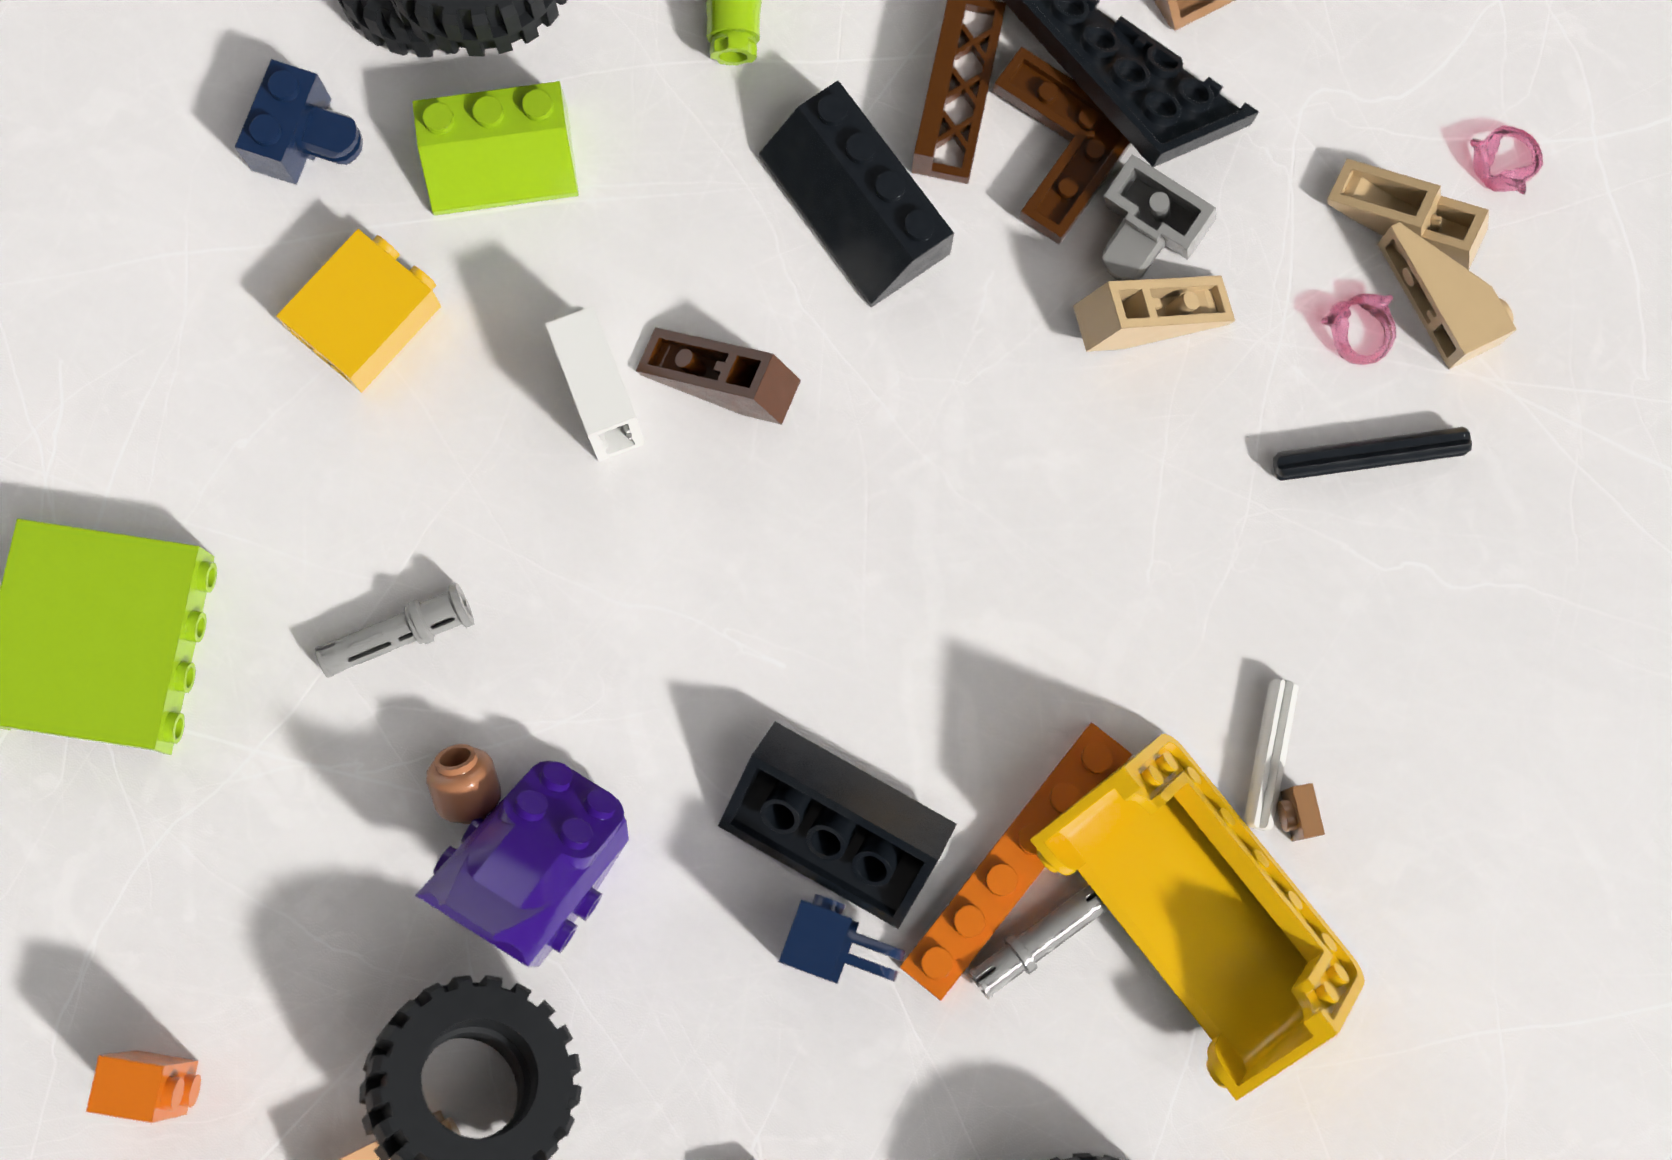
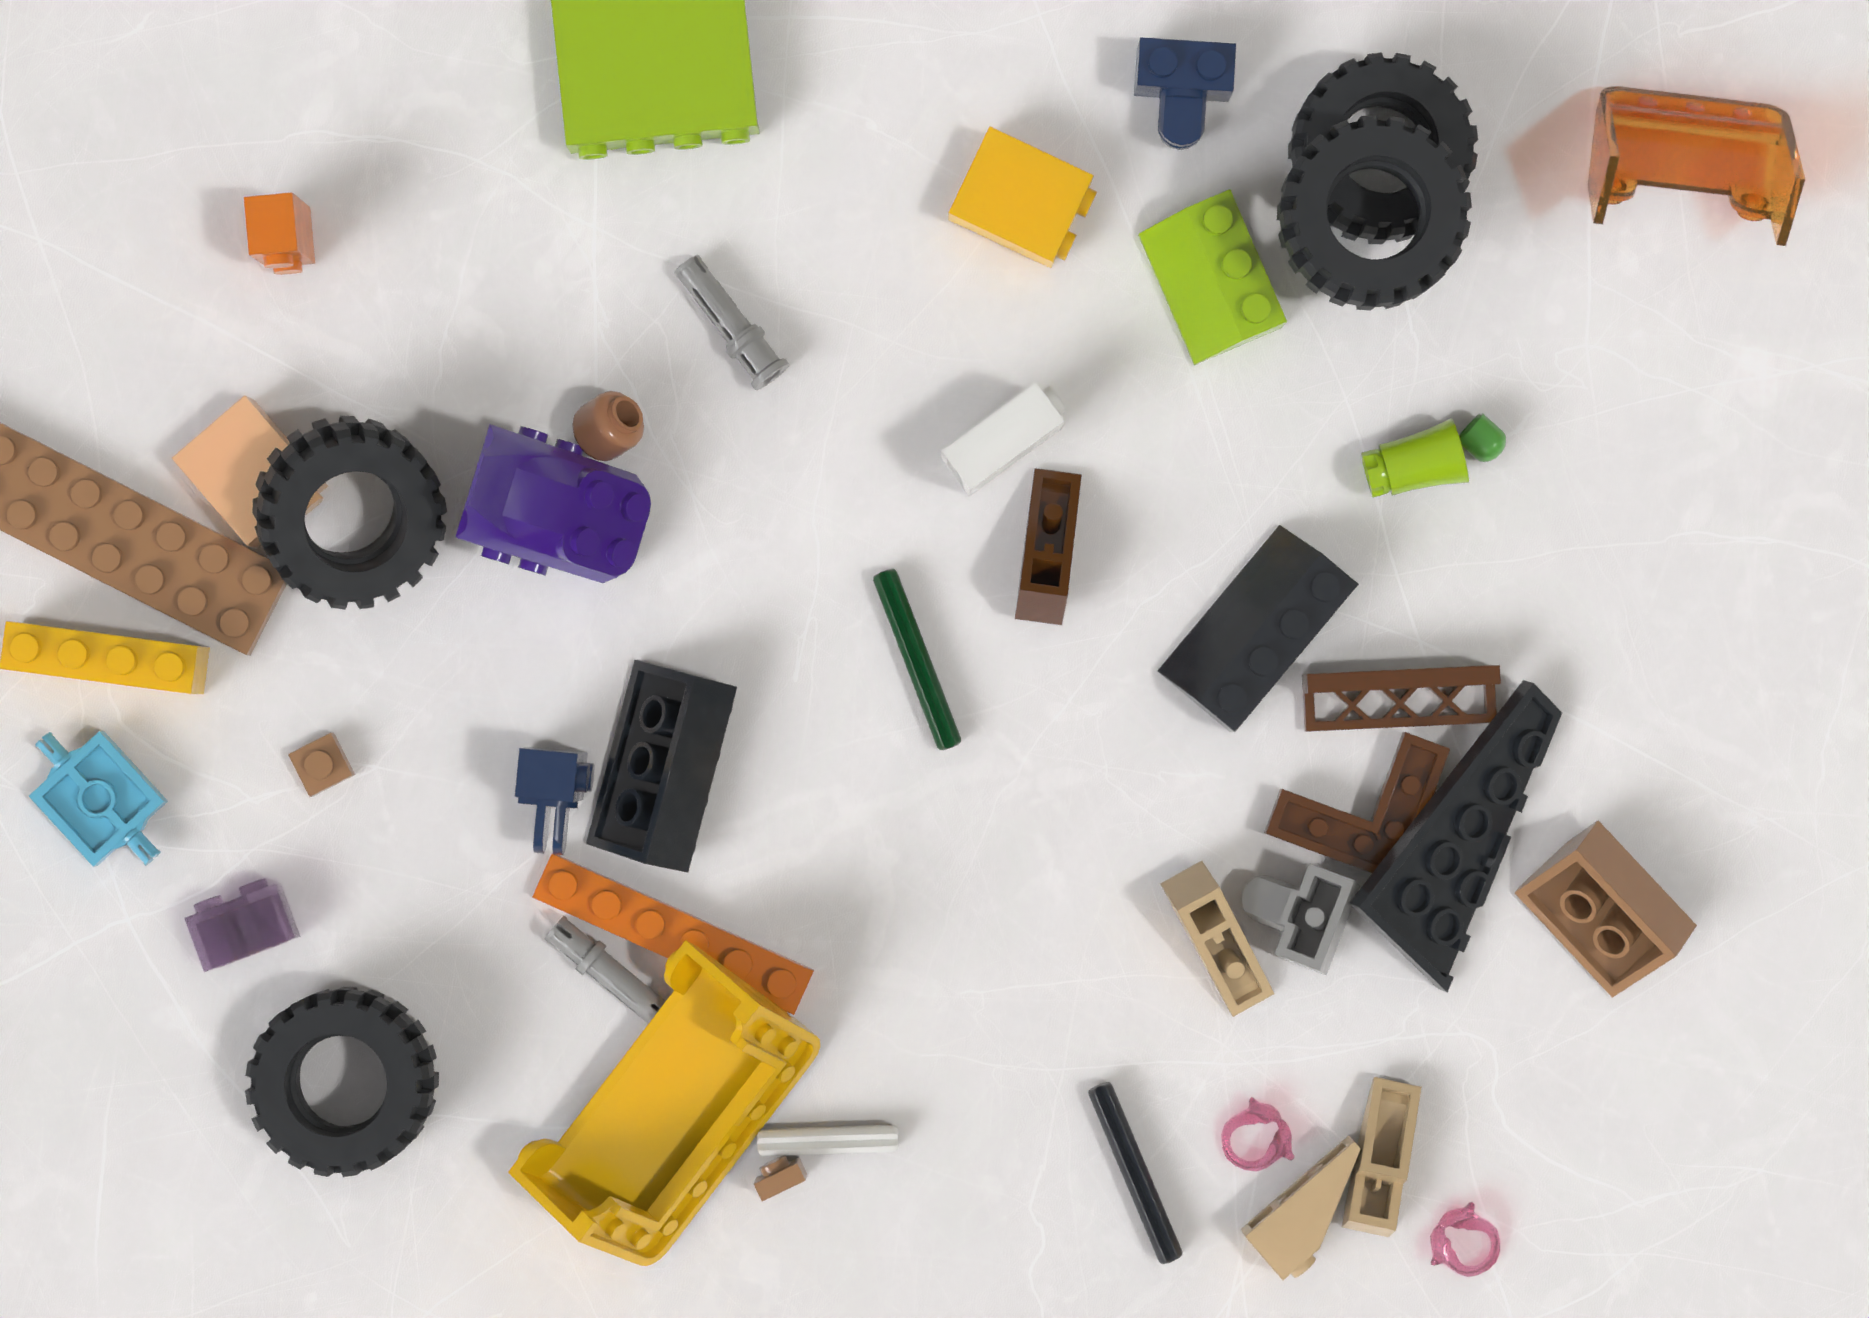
camera: 75 degrees right, 10 degrees up
none -> dark green axle [873,569,961,750]

